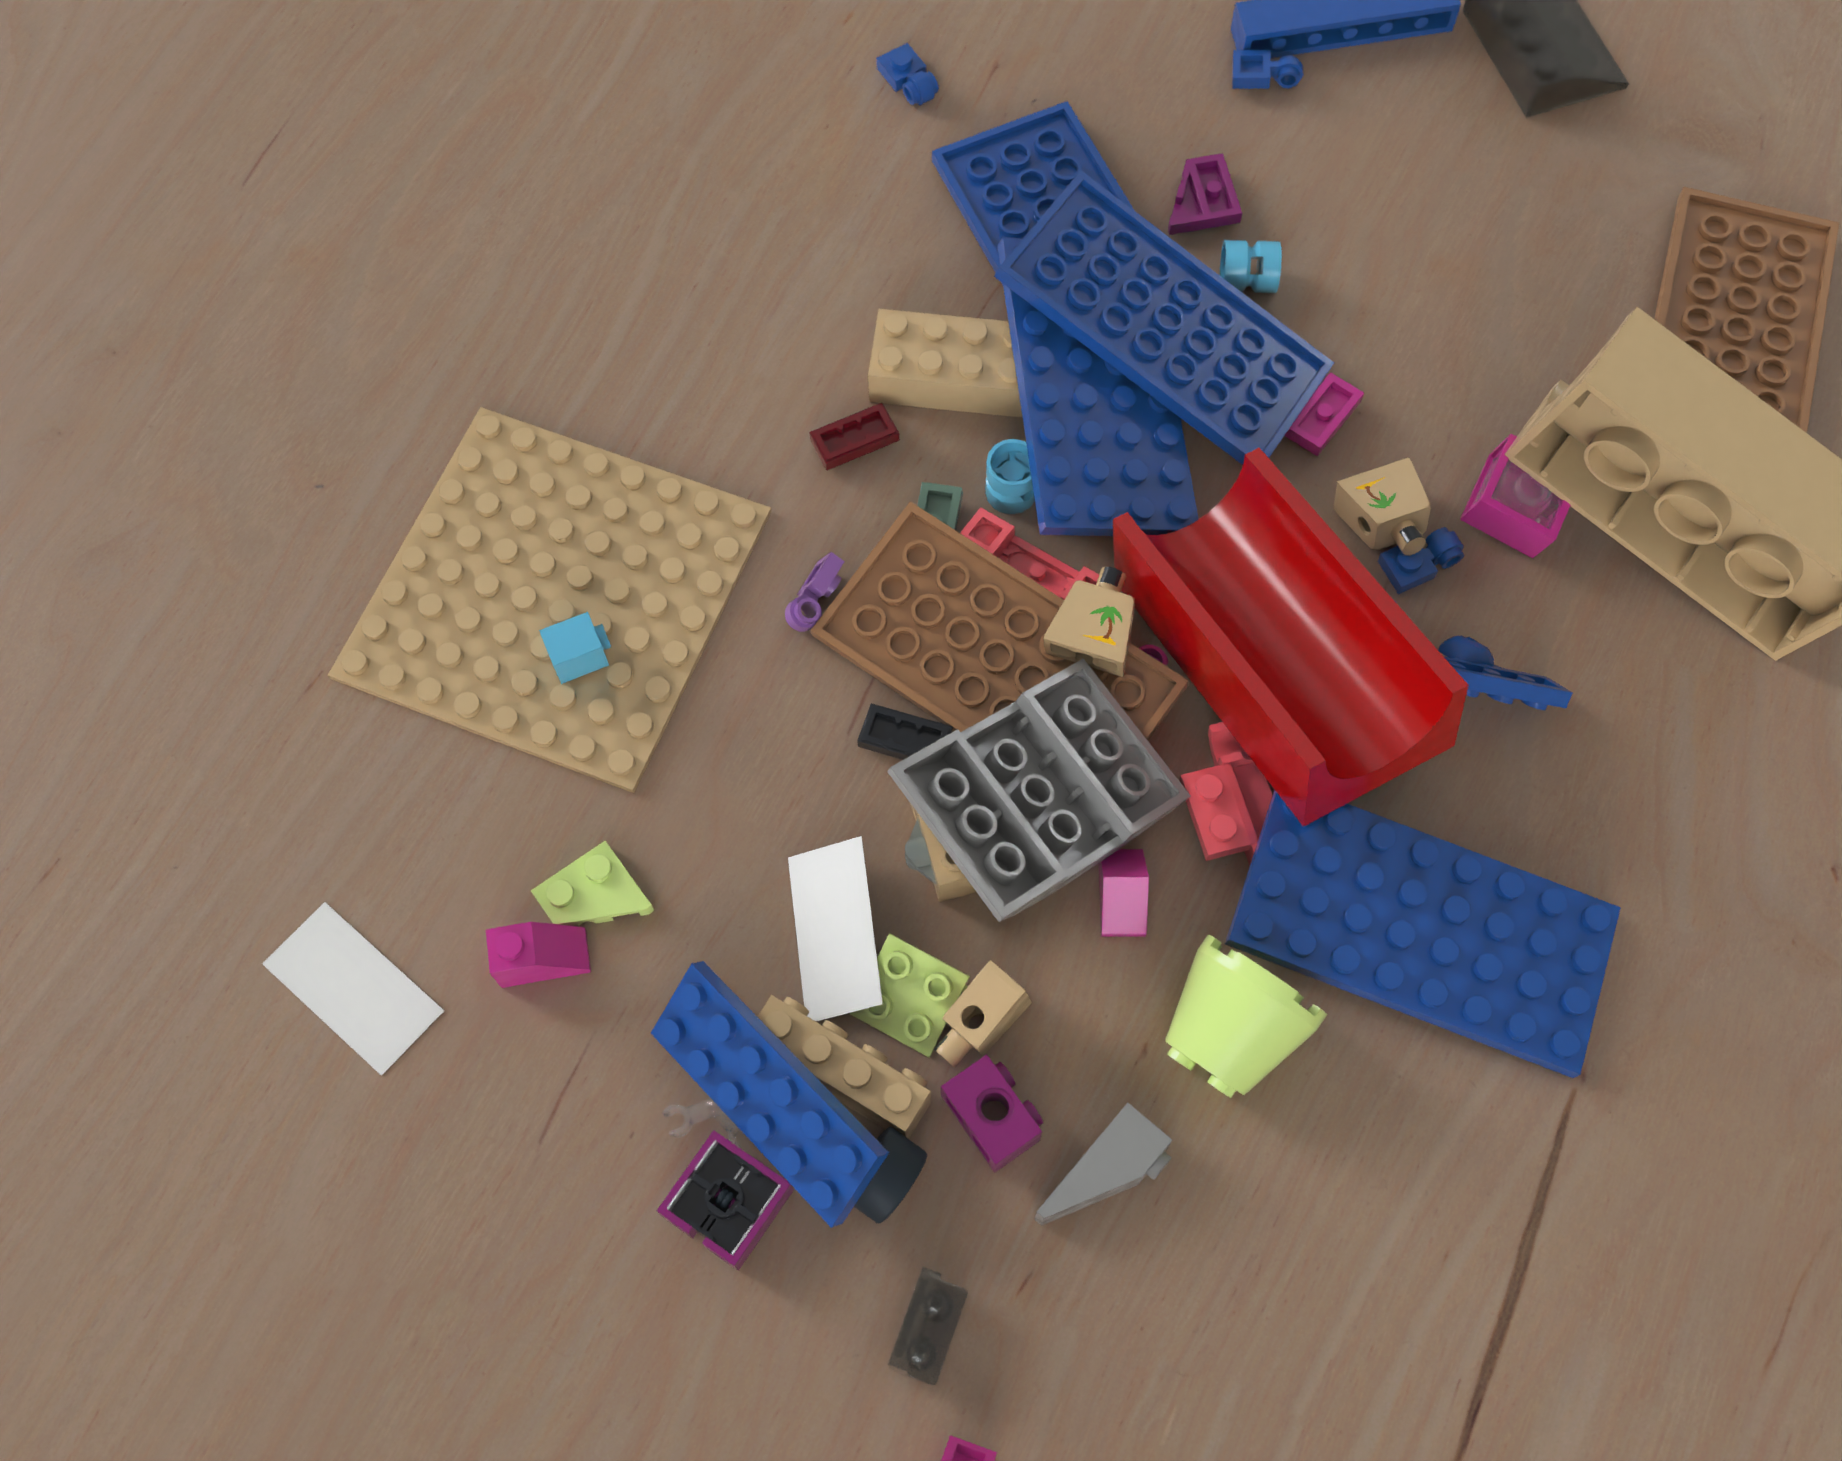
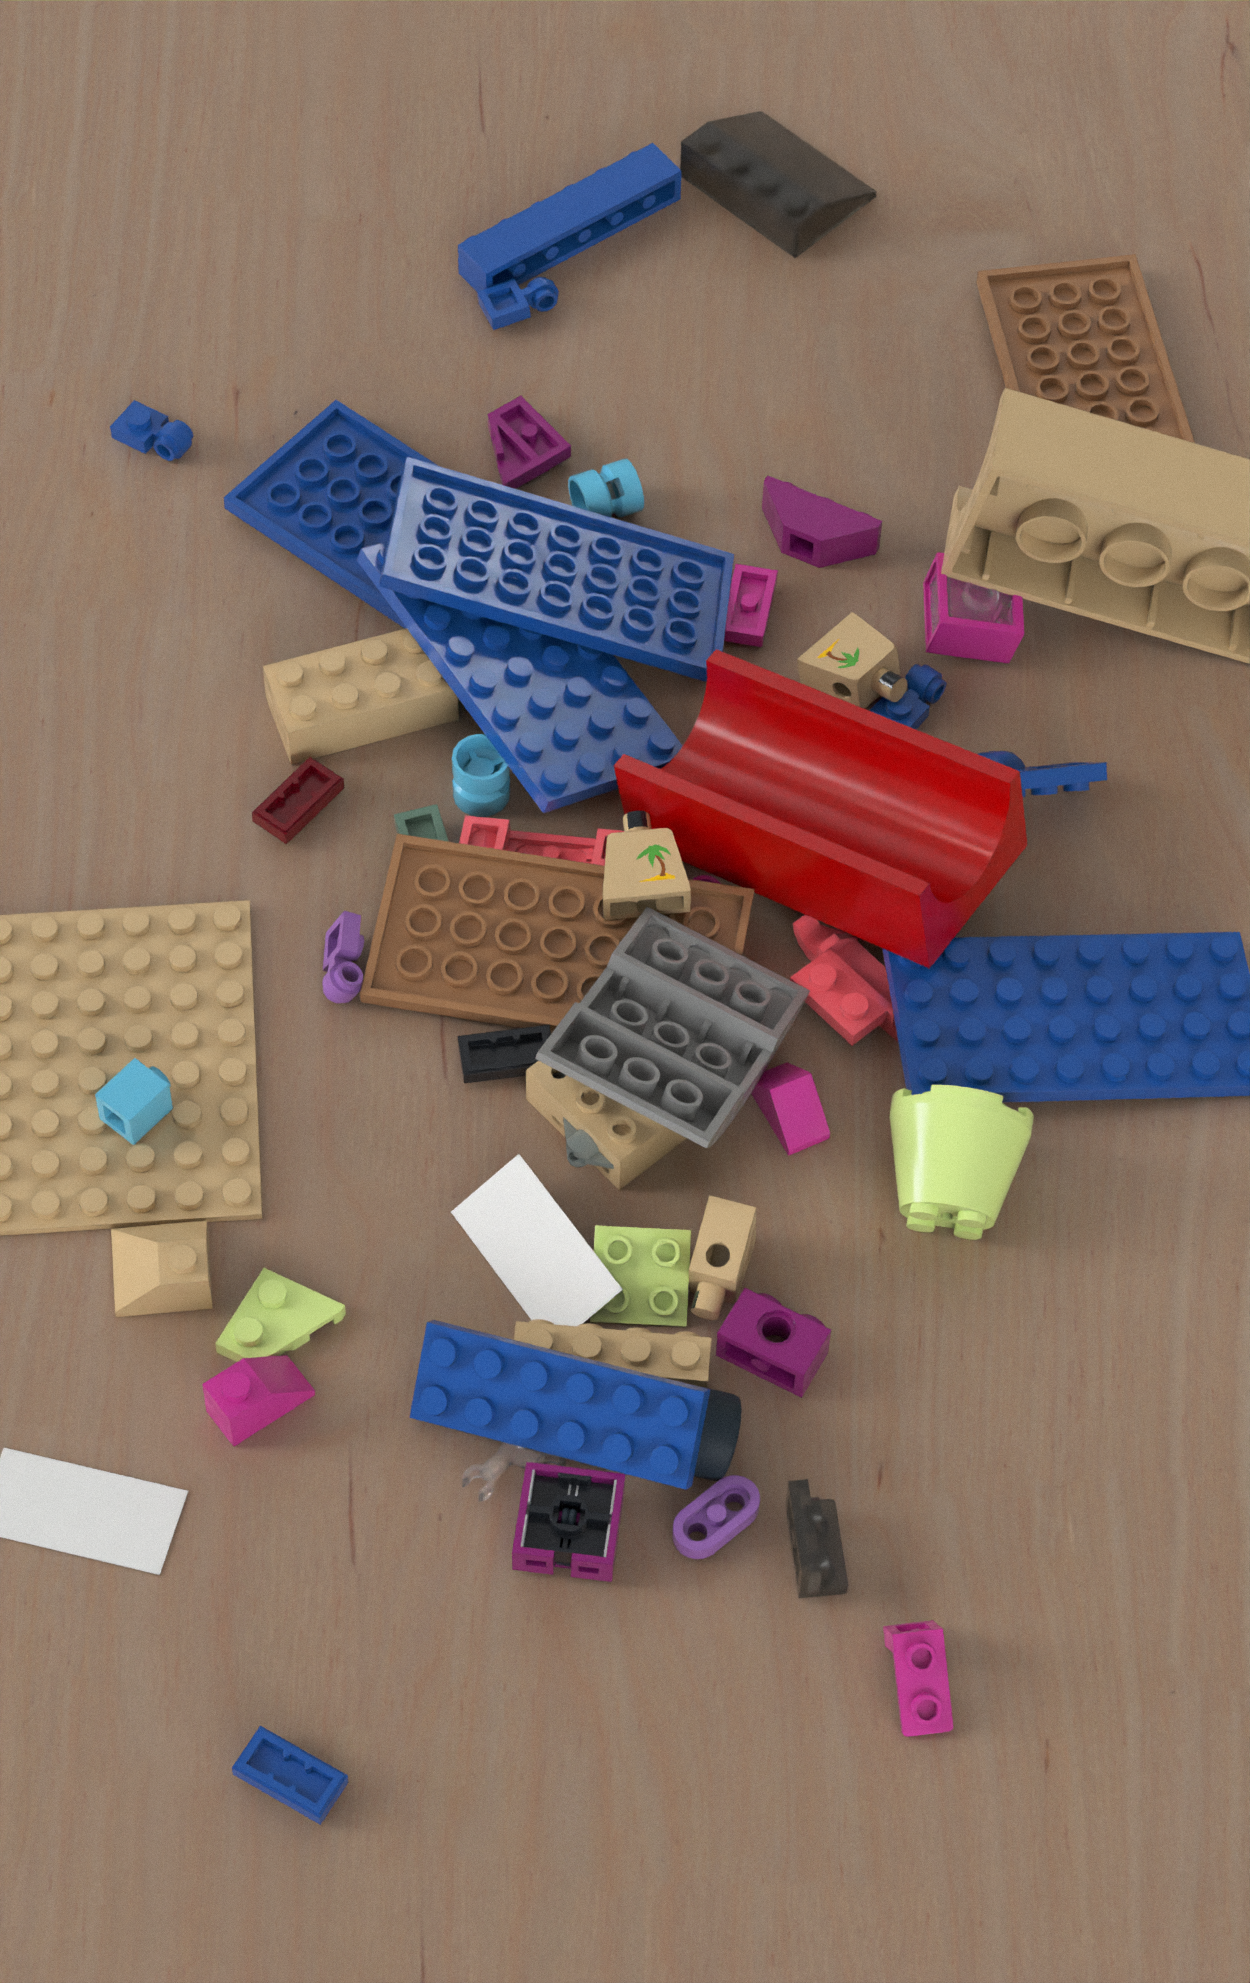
camera: 30 degrees left, 10 degrees down
light grey slope [1034,1103,1172,1226] -> none
none -> tan slope [111,1220,213,1317]
none -> blue plate [232,1726,349,1825]
none -> medium lavender plate [672,1475,760,1559]
none -> magenta slope [762,475,882,568]

